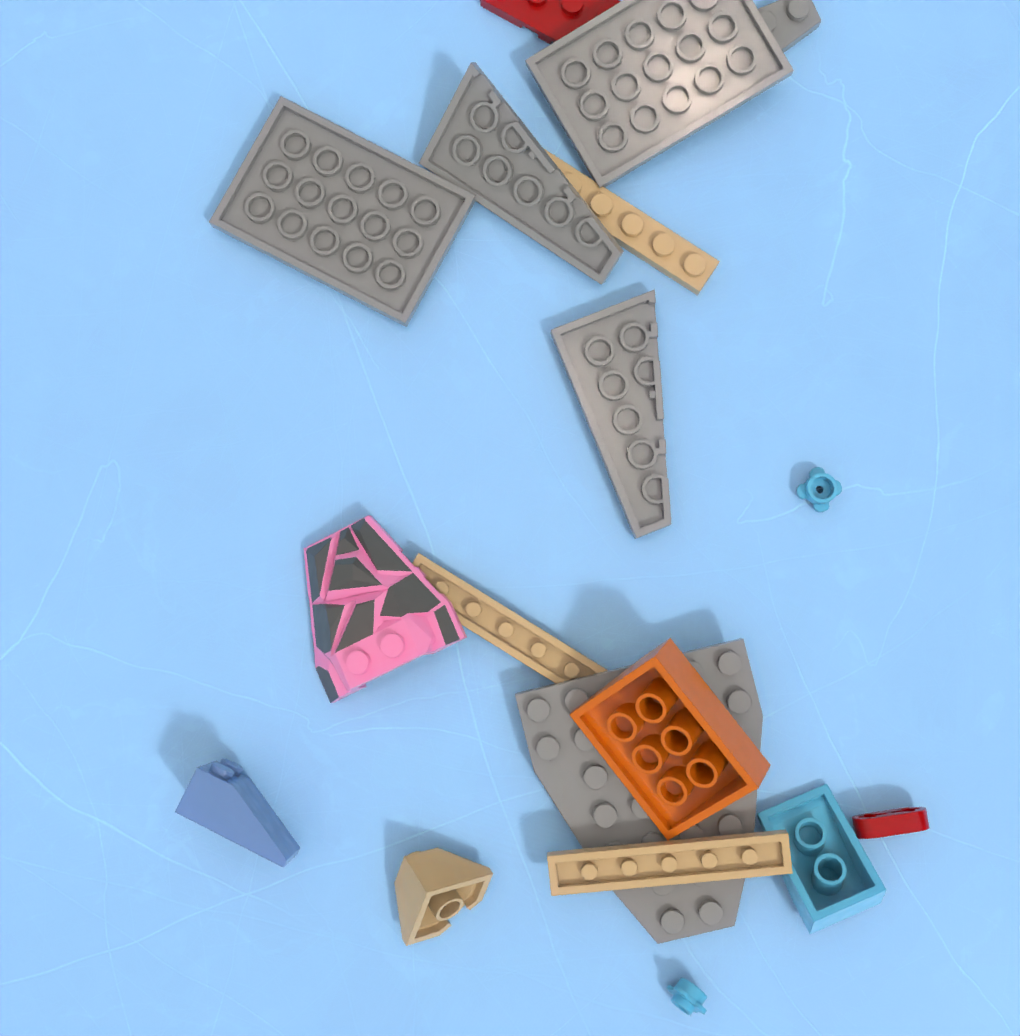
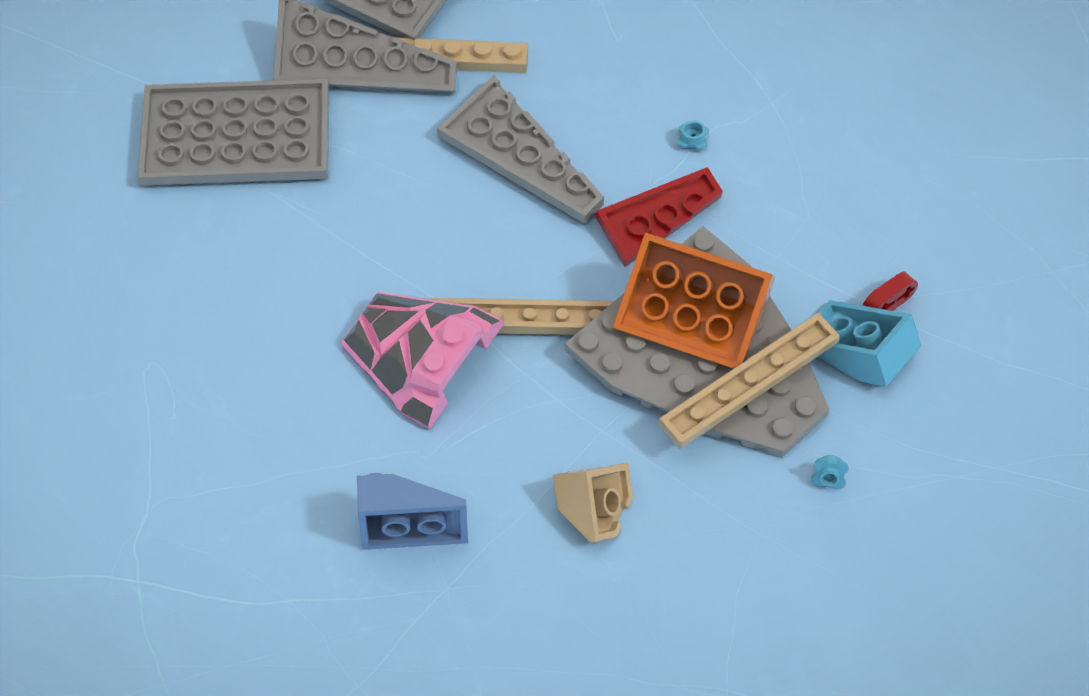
camera: 30 degrees left, 30 degrees down
none -> red wing [596,167,723,267]

